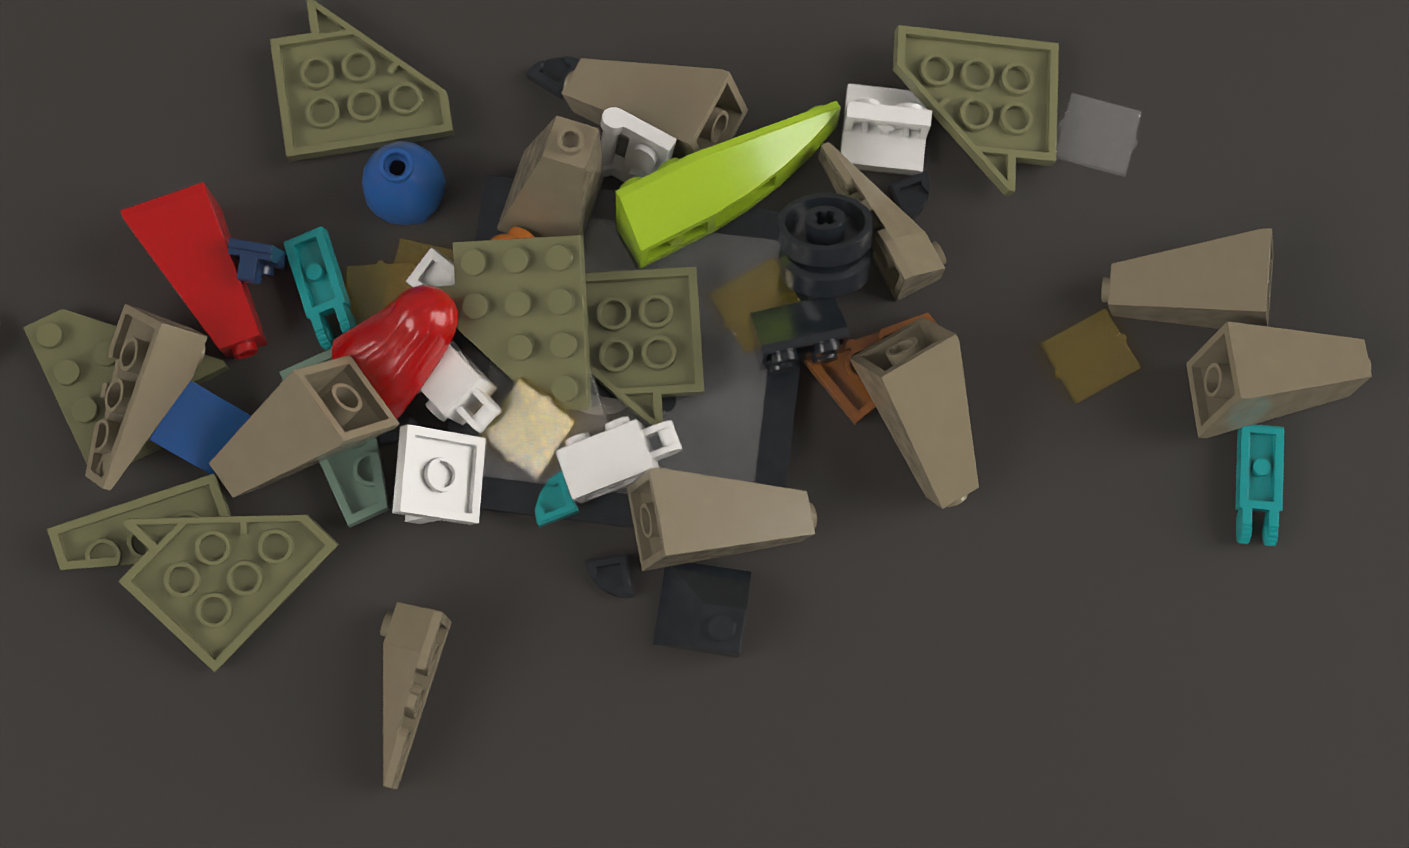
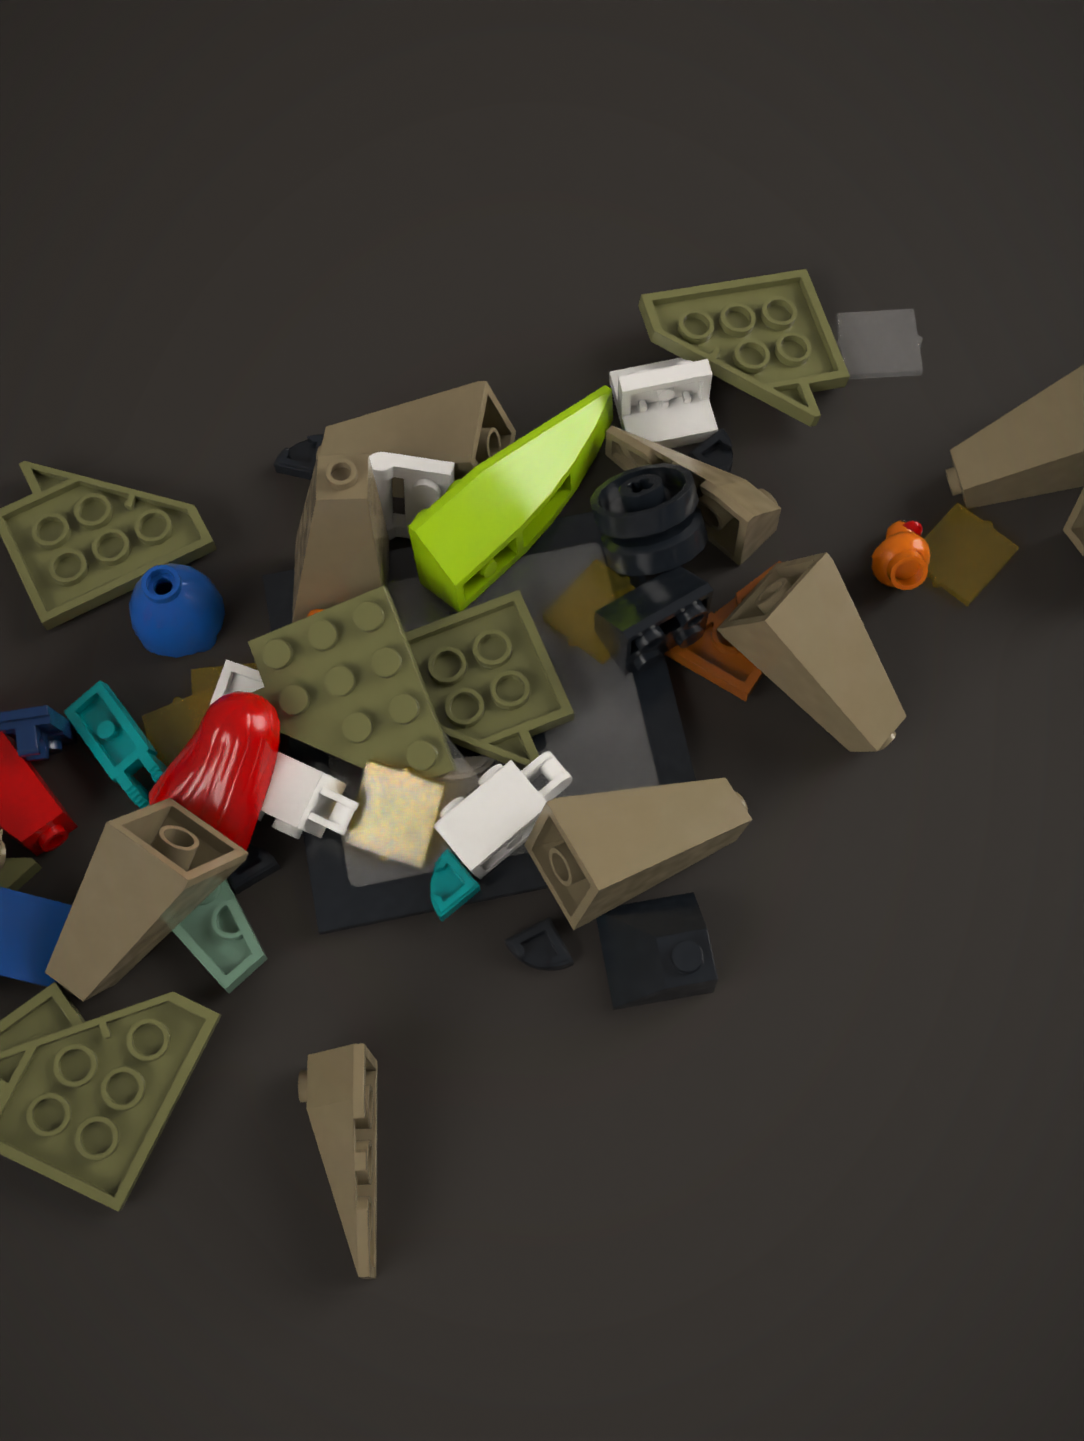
camera: 10 degrees left, 10 degrees down
white bracket [392,425,486,525] -> none
none -> orange animal [871,520,931,590]

